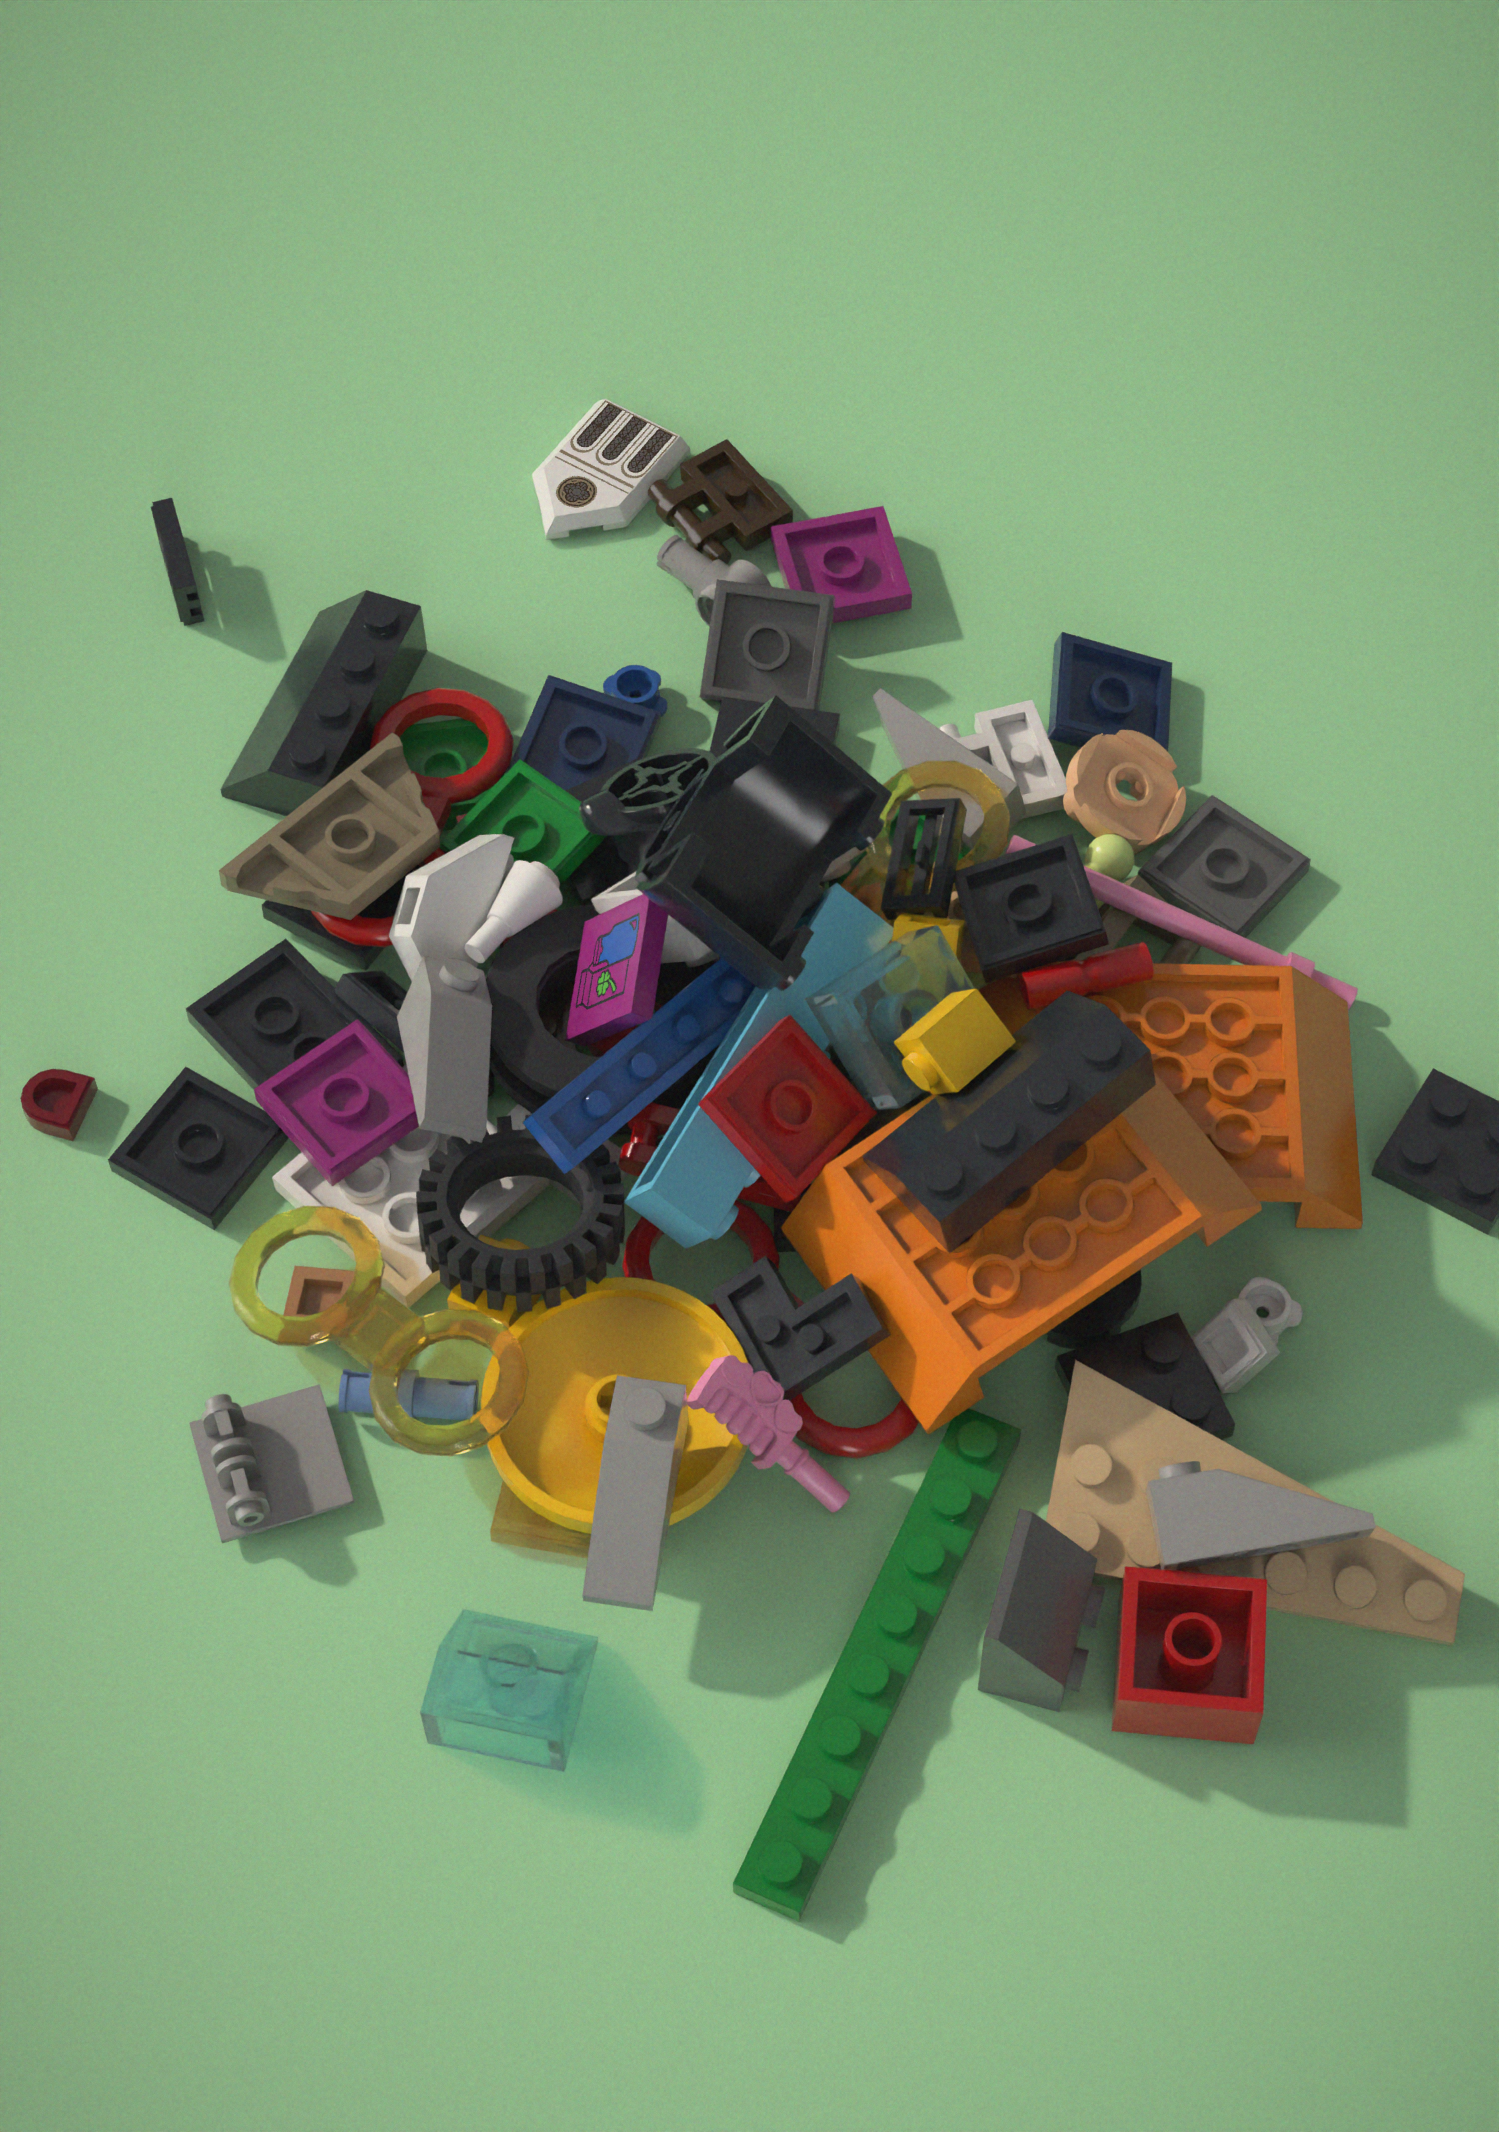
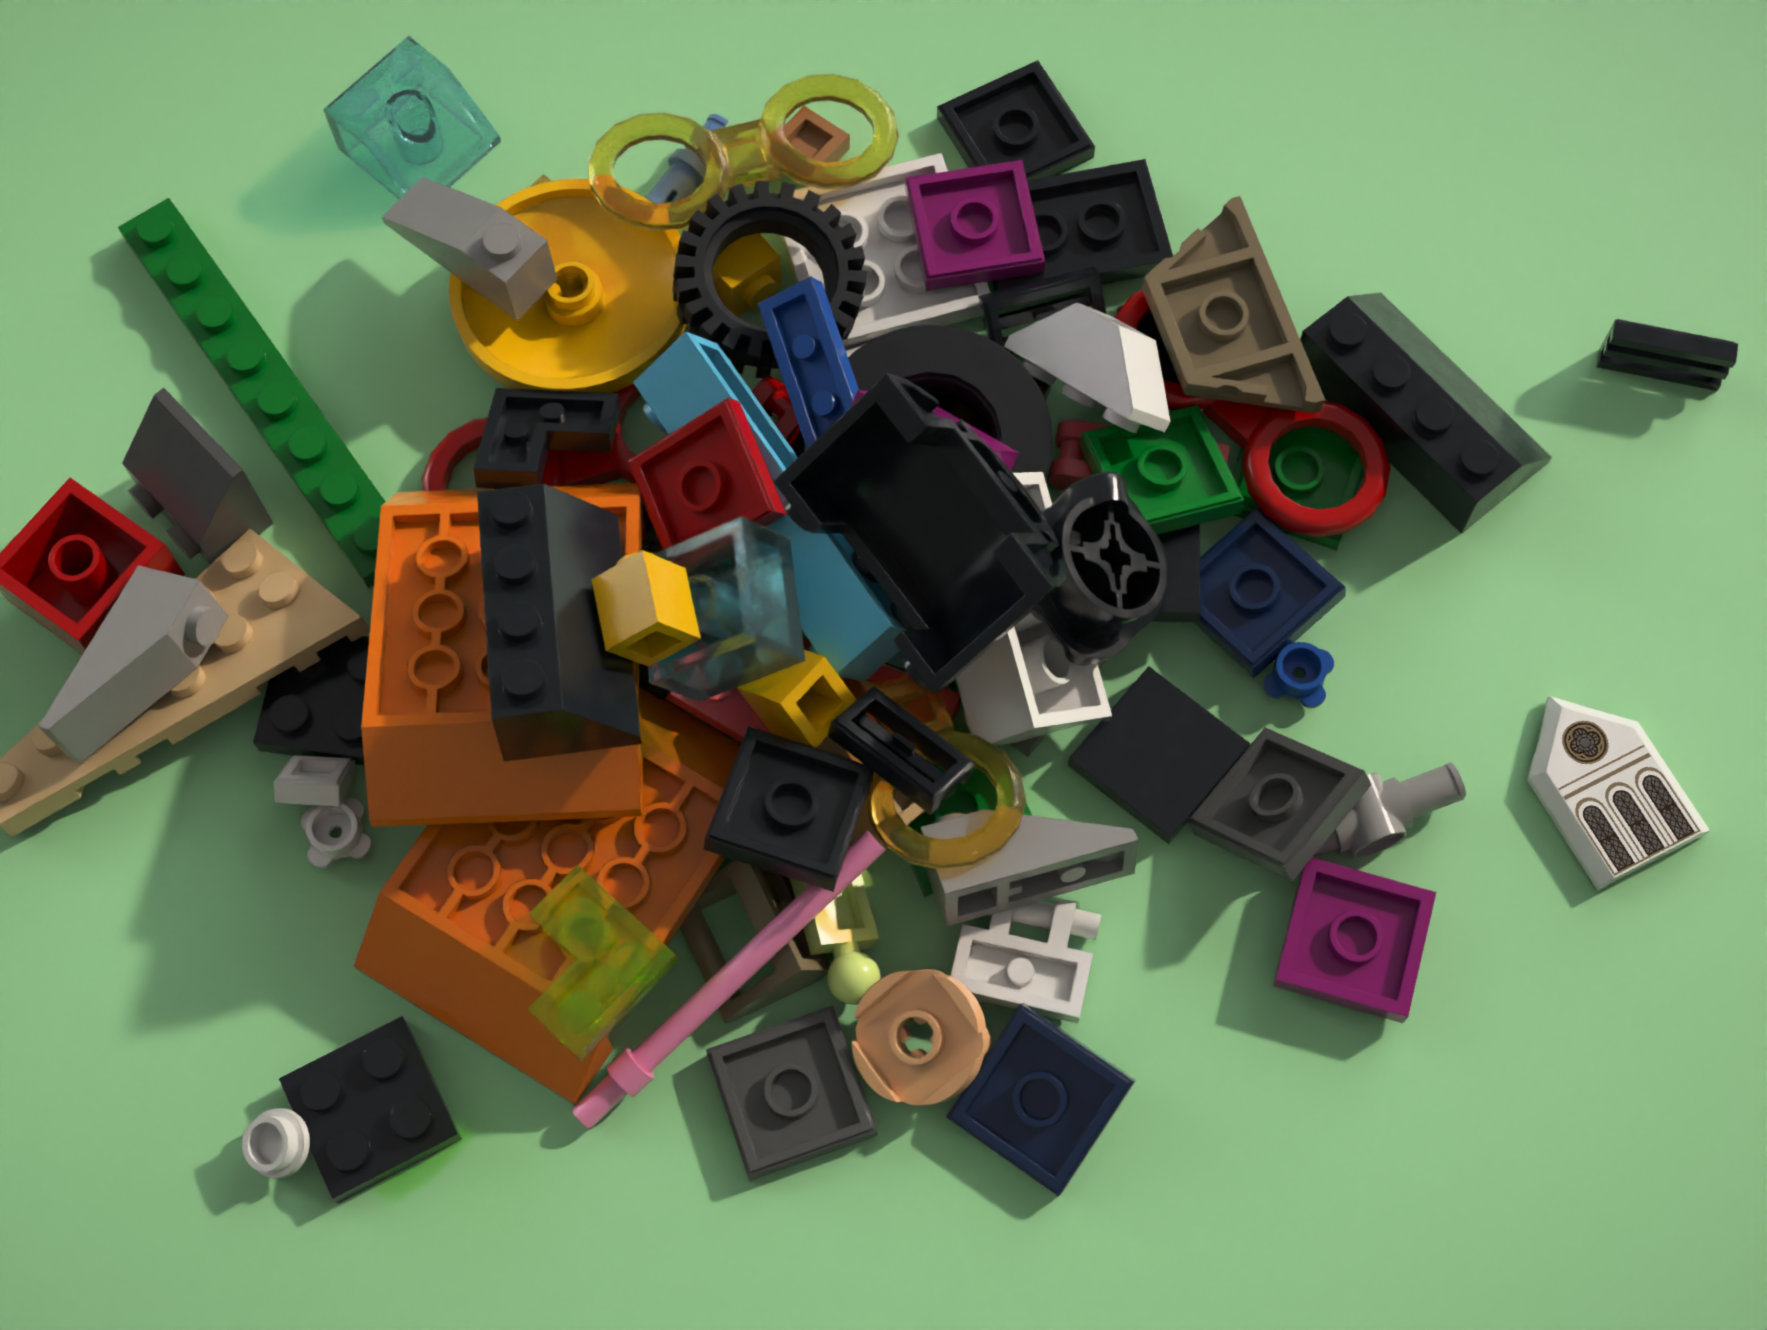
camera: 120 degrees right, 10 degrees up
dark red tile [20,1069,98,1141] -> none
light grey hinge [189,1384,355,1543] -> none
light grey slope [397,955,492,1143] -> none
white cone [464,860,562,963] -> none
dark brown plate [648,439,793,564] -> none
bright pink piece [687,1355,850,1513] -> none
red piece [1018,942,1154,1010] -> none
none -> clear neon green plate [528,865,678,1062]

